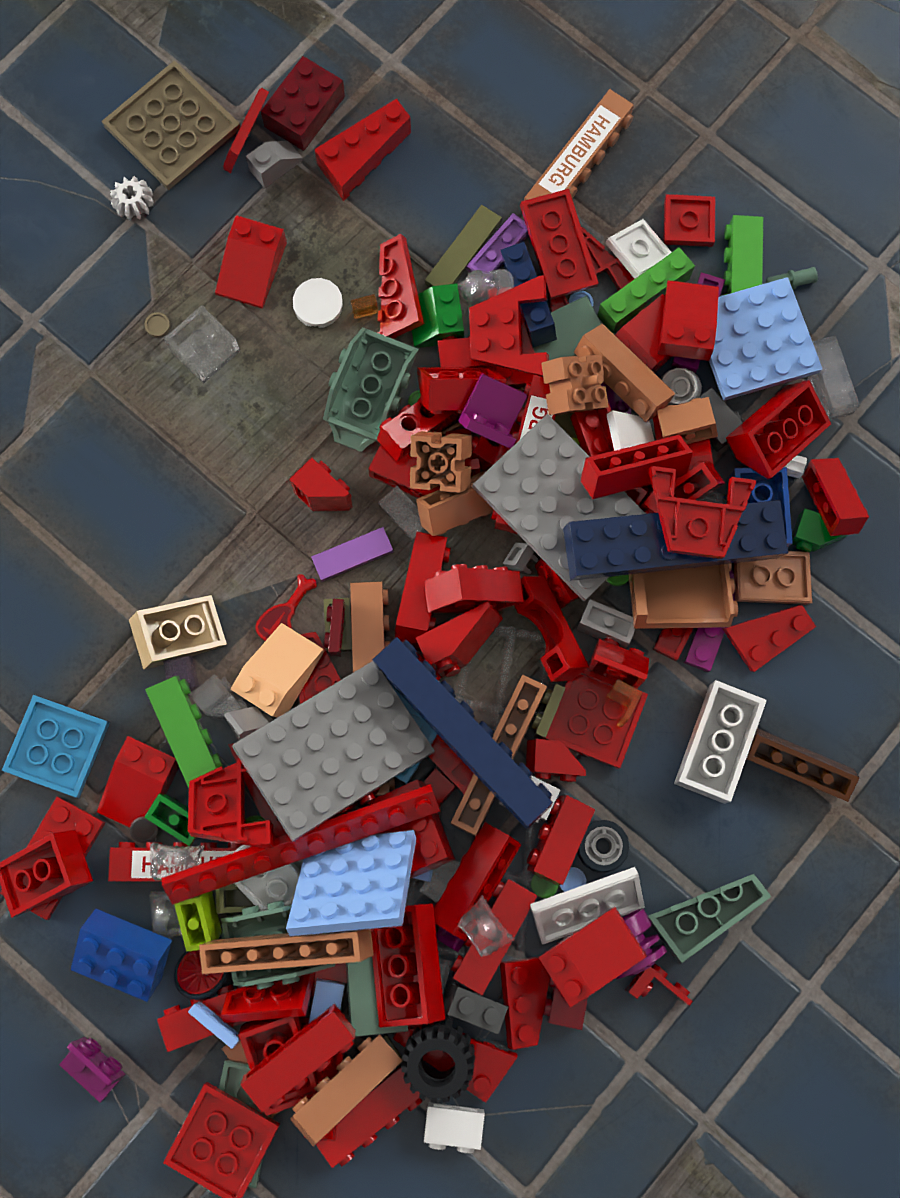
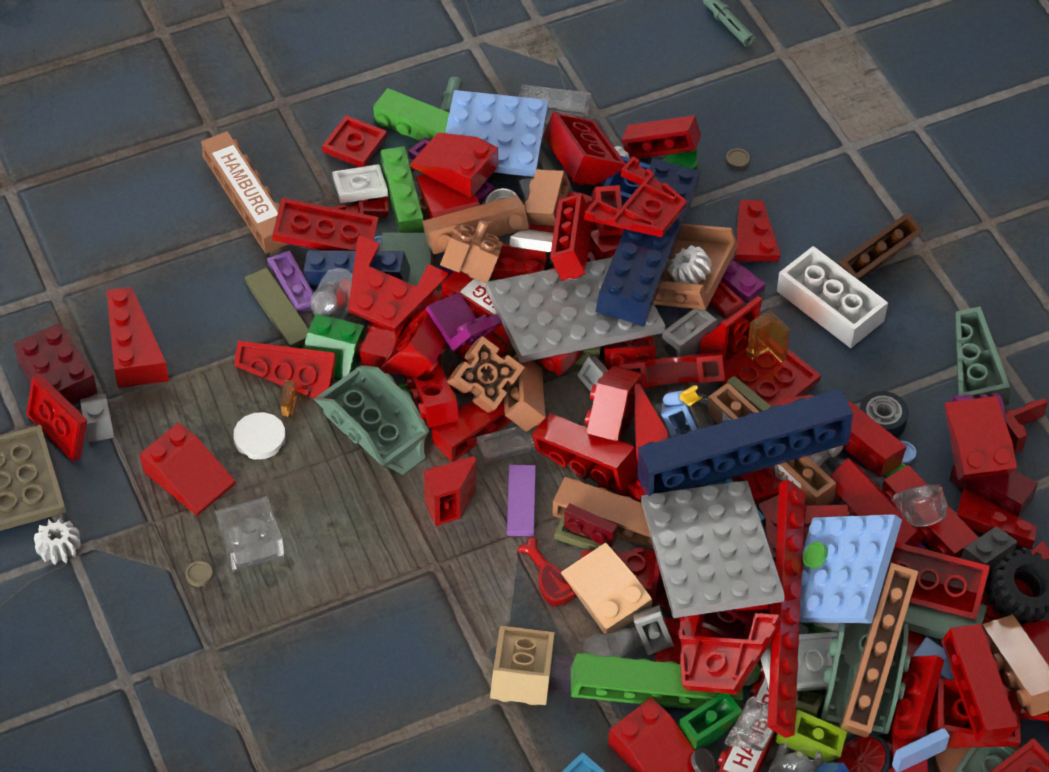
camera: 65 degrees left, 25 degrees down
white tile [530,867,645,945] -> none
nougat tile [733,551,812,605] -> none
none -> light blue torso [661,385,702,436]
none -> white gear [668,245,712,284]
none -> dark tan piece [726,148,750,169]
none -> bright green piece [803,542,828,569]

